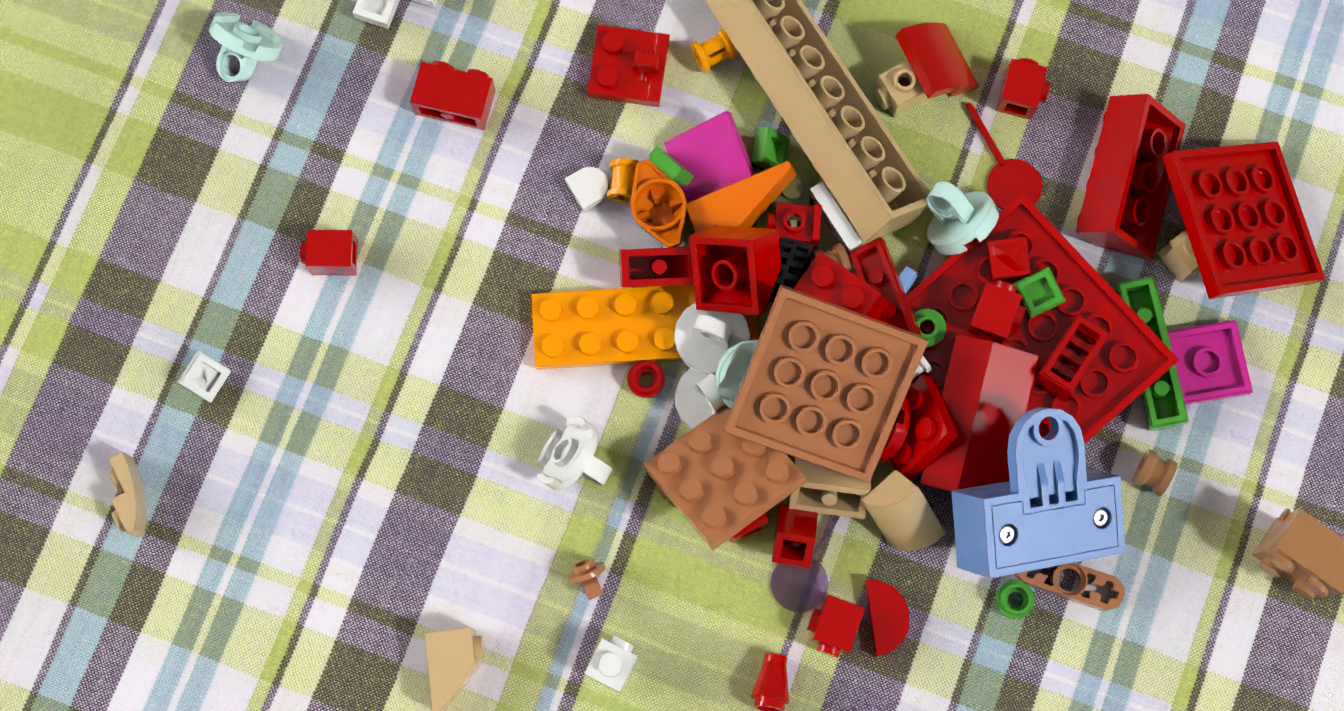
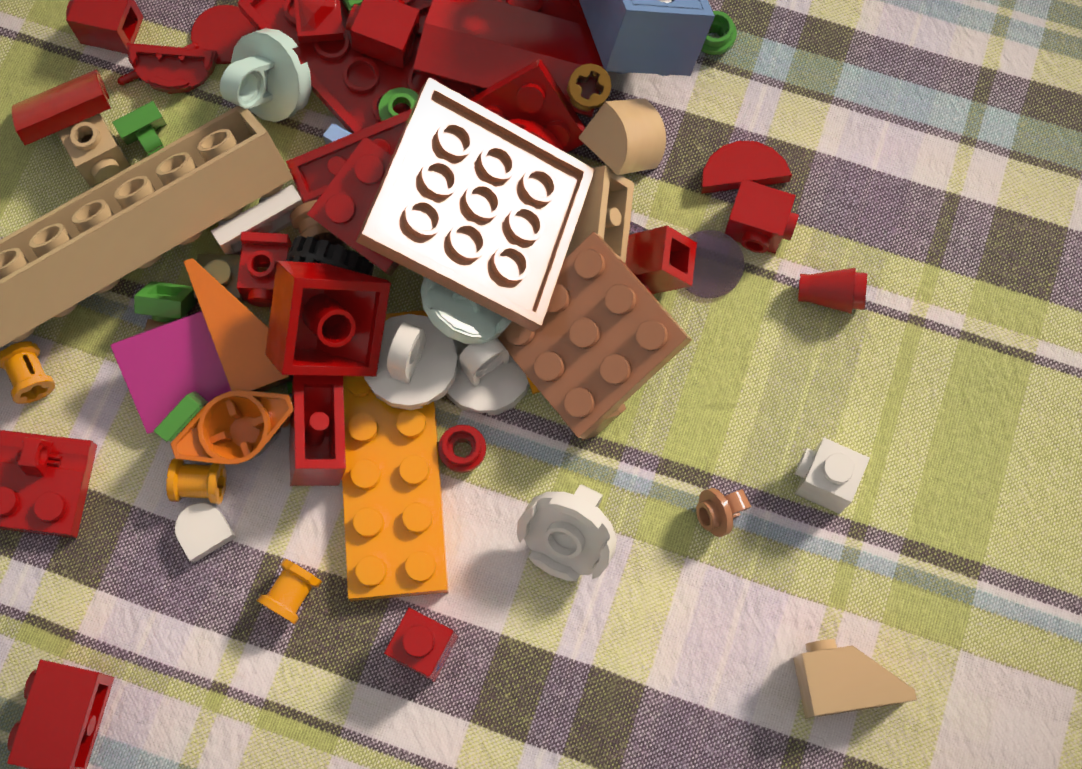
camera: 90 degrees left, 5 degrees down
none -> bright green tile [112,101,167,156]
none -> red tile [126,43,218,94]
none -> light orange bush [257,558,322,624]
none -> red brick [384,607,458,682]
none -> pearl gold bush [567,63,612,112]

